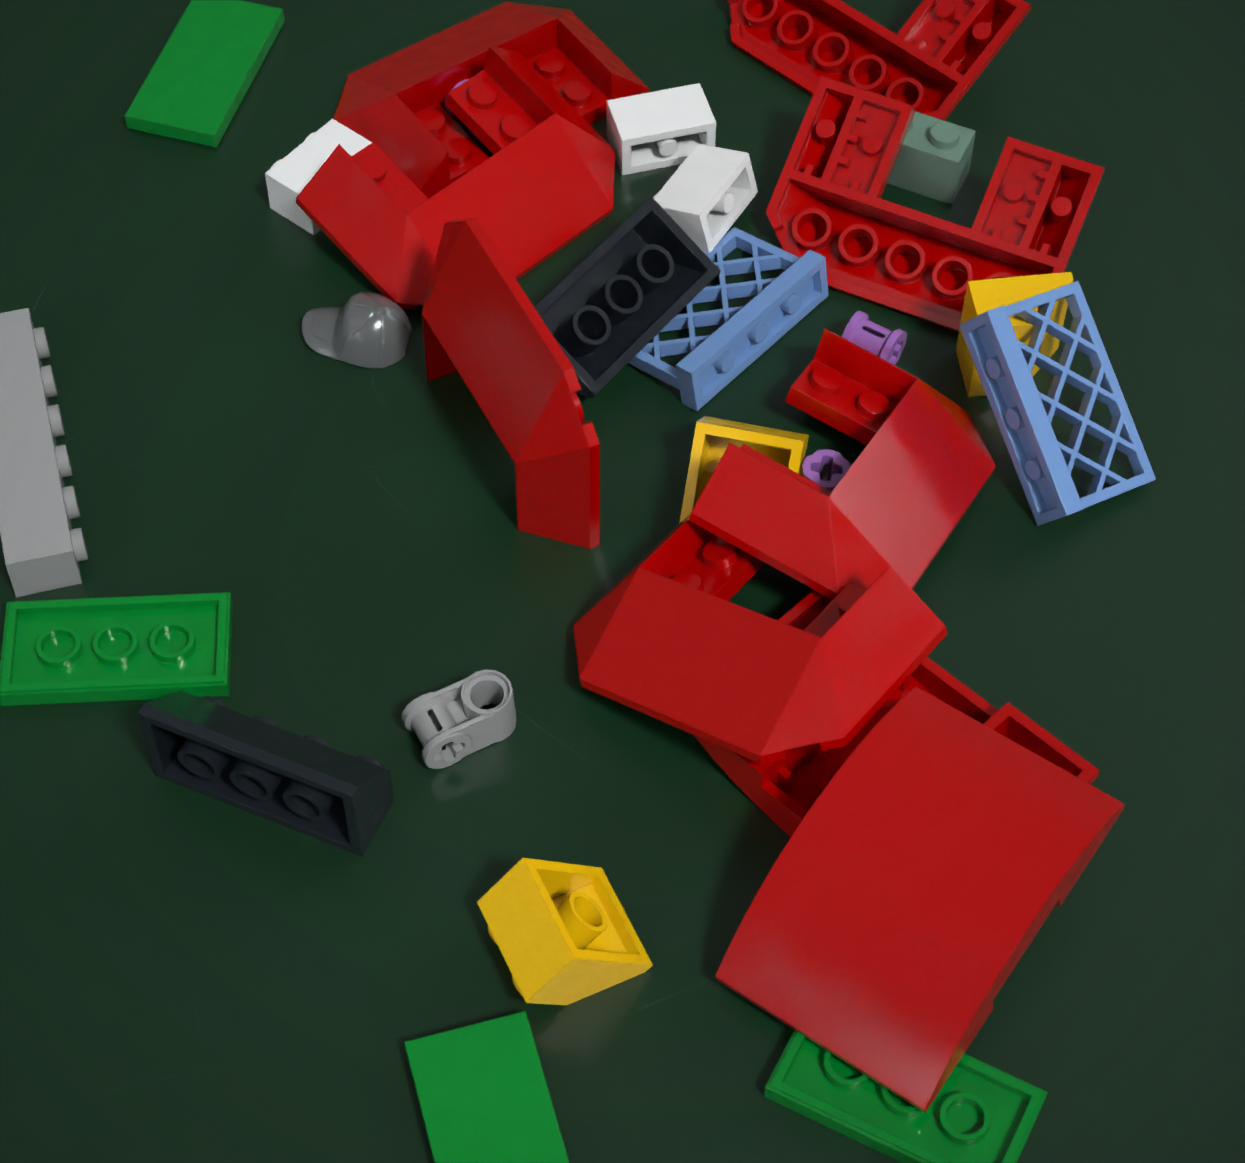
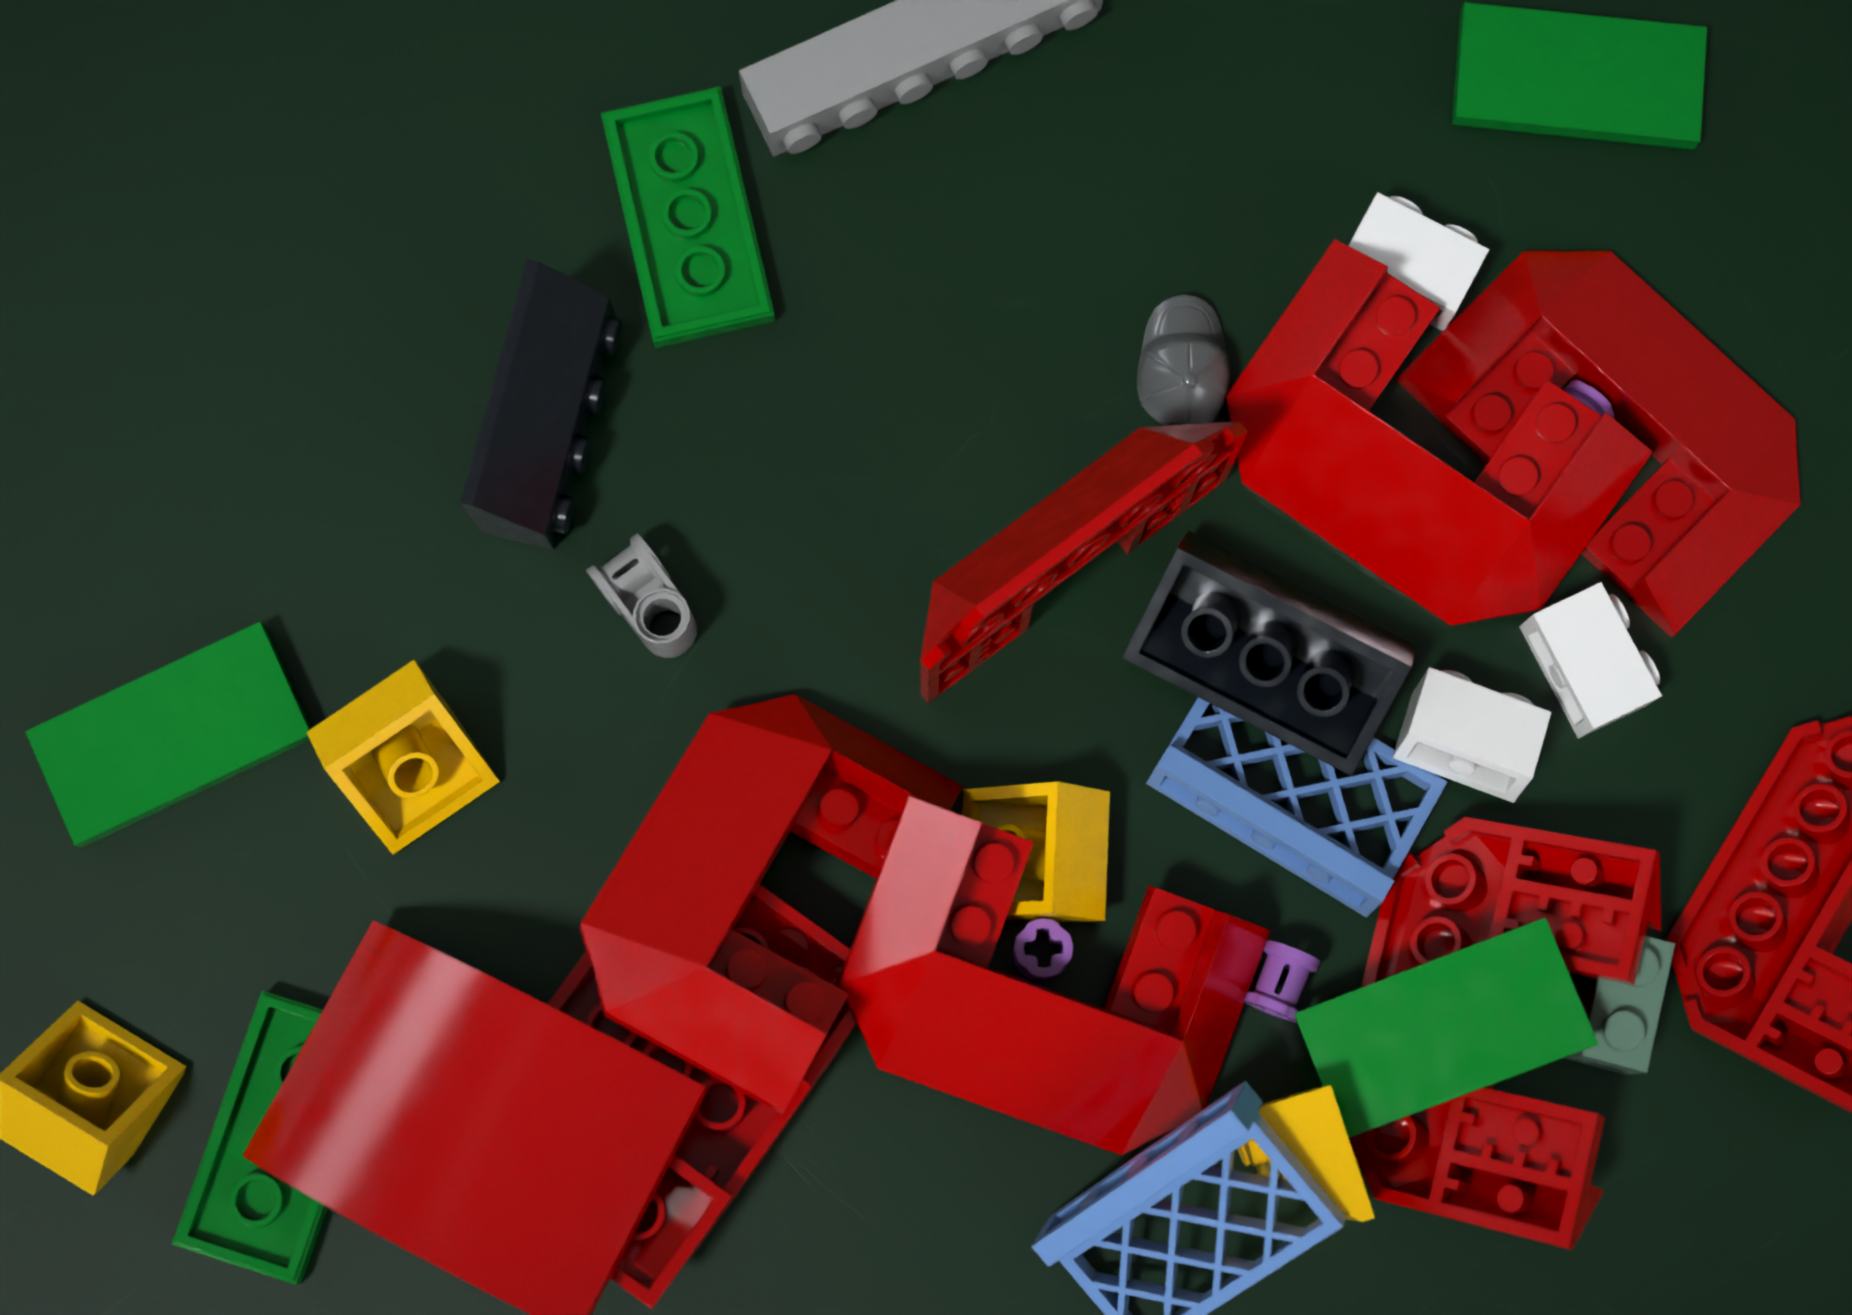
camera: 80 degrees right, 25 degrees up
none -> green tile [1294,917,1599,1138]

